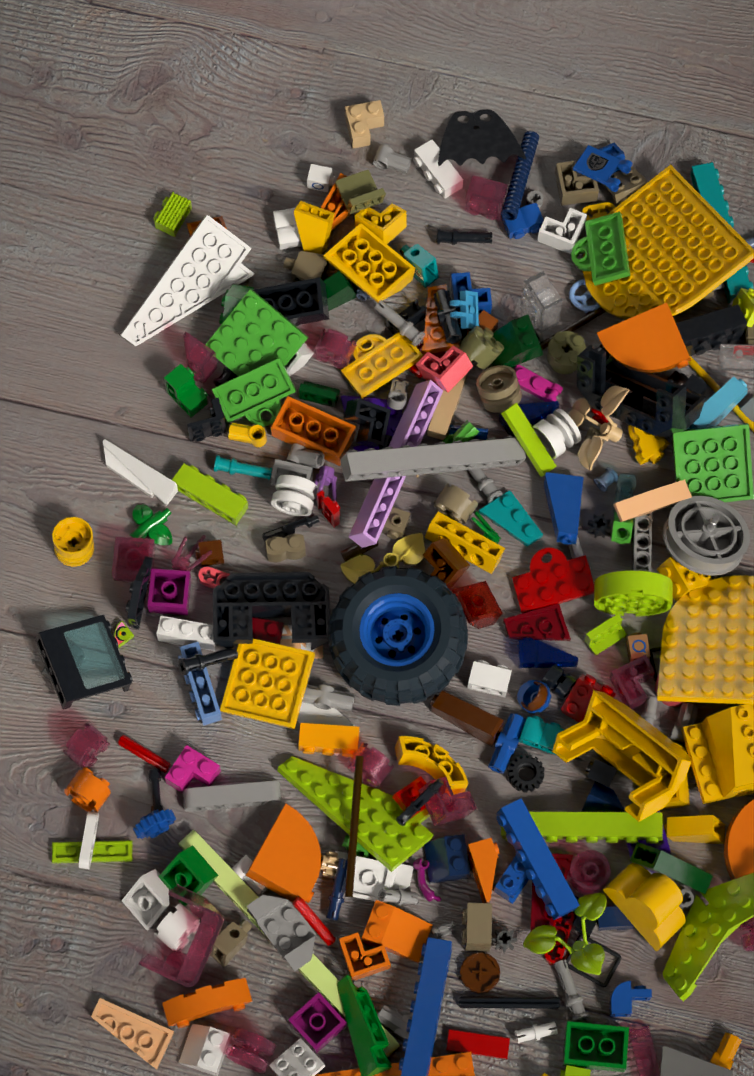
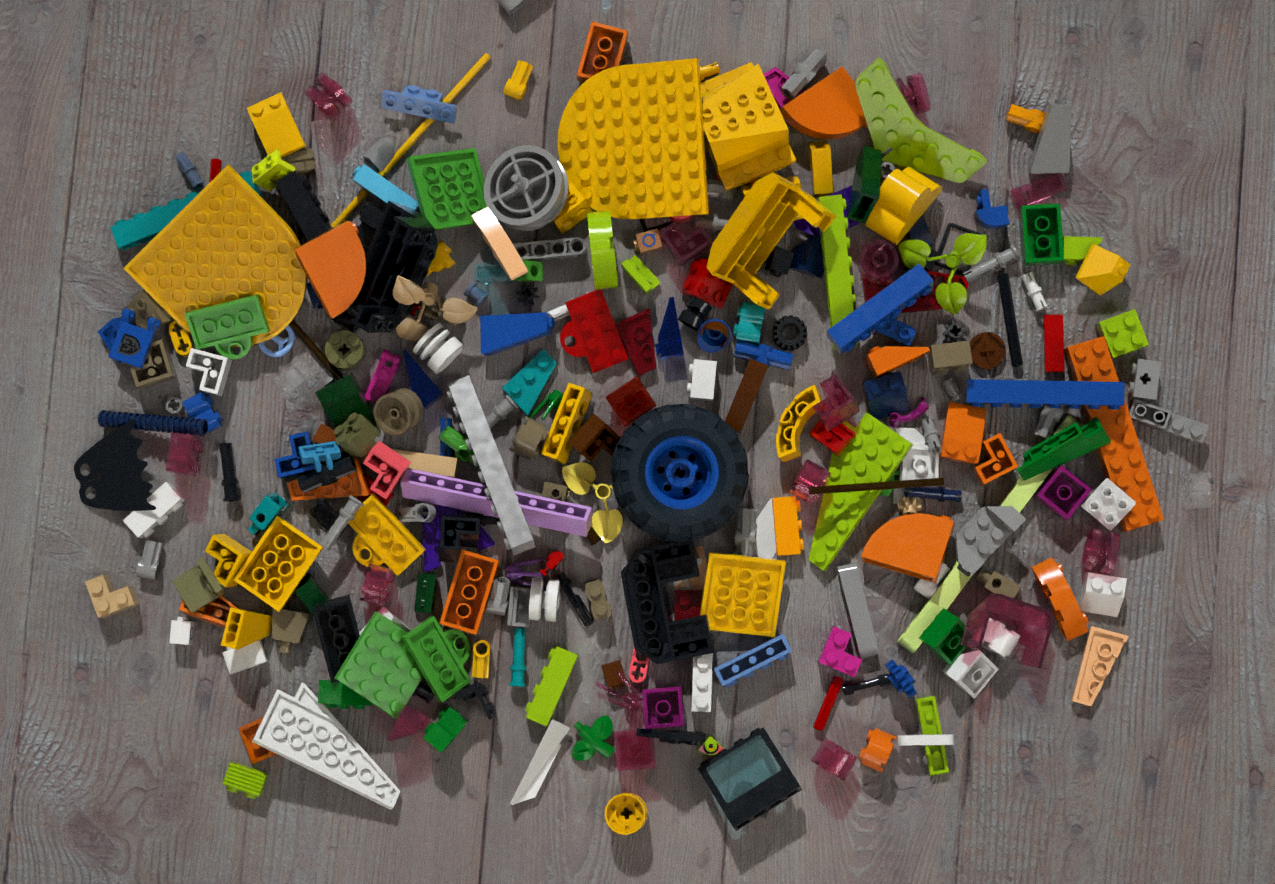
camera: 90 degrees left, 15 degrees up
black pin [178,647,238,675] -> none
red axle [292,897,336,946] -> none
black piece [396,778,444,826] -> none
lime tile [501,403,556,477] -> none

